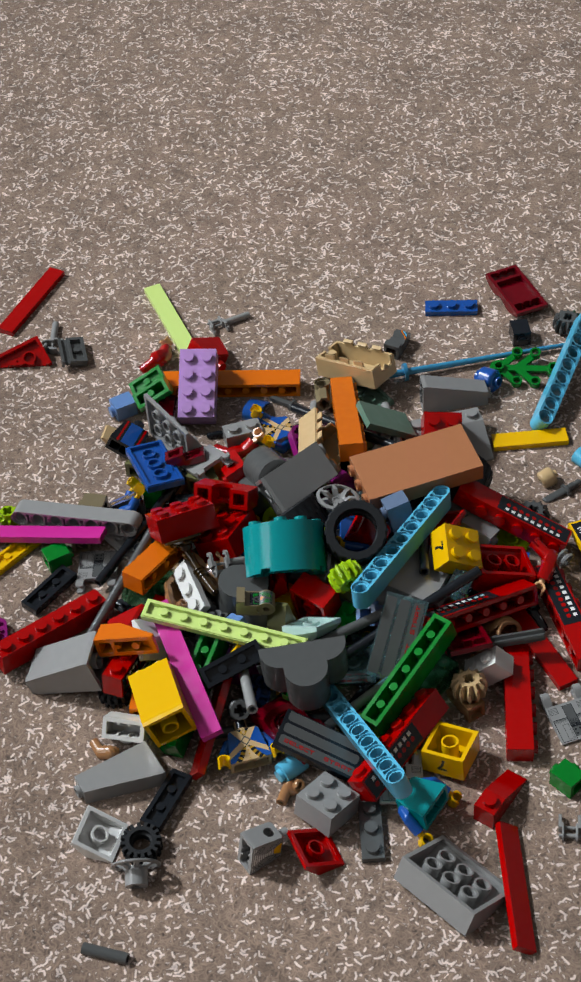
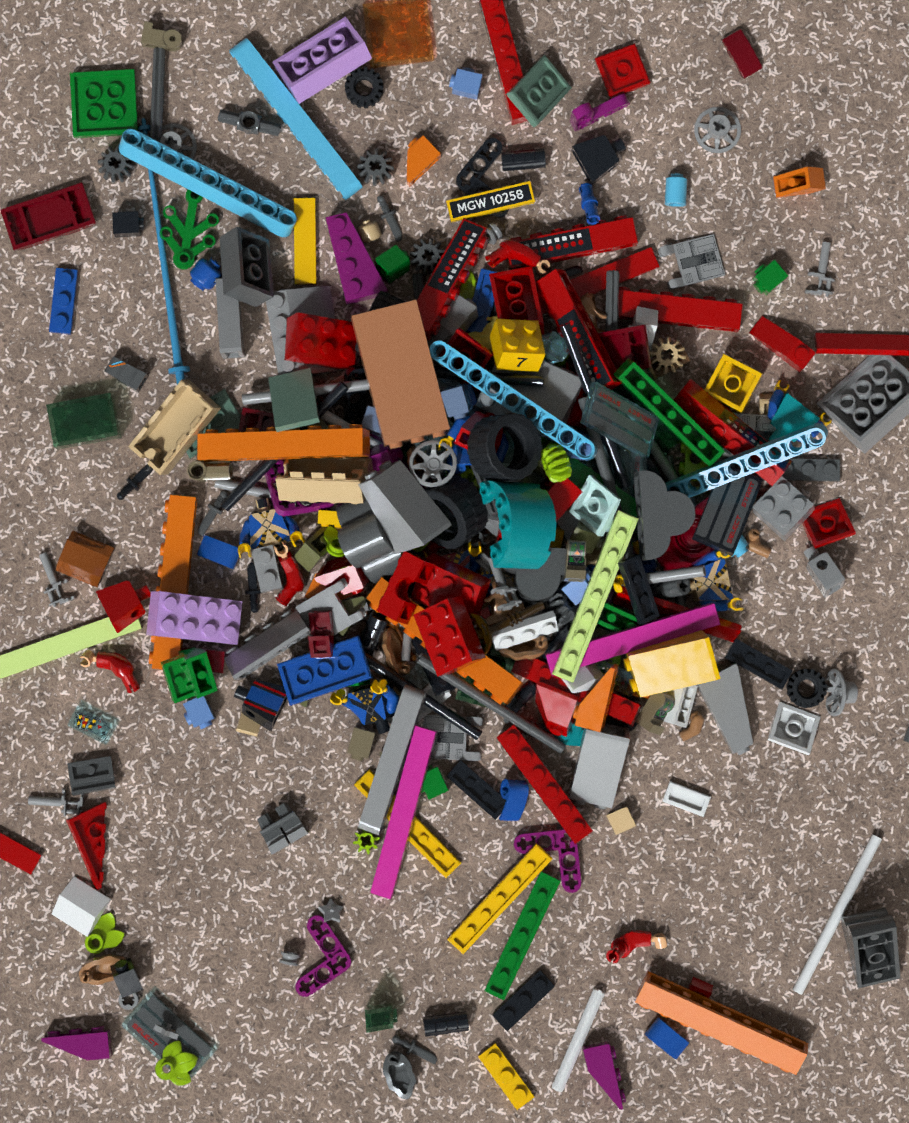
camera: 95 degrees left, 40 degrees up
none -> clear green brick [46,393,121,450]
none -> dark orange slope [56,530,115,588]
none -> clear light blue tile [68,706,117,745]
none -> black piece [117,464,153,500]
none -> dark grey brick [220,227,274,307]
none -> dark grey hips [257,803,309,855]
none -> magenta wedge [325,212,388,305]
none -> green brick [376,245,410,284]
none -> blue panel [499,779,529,821]
none -> tan slope [606,806,636,835]
none -> dark tan leg [635,692,675,736]
none -> white tile [662,781,711,817]

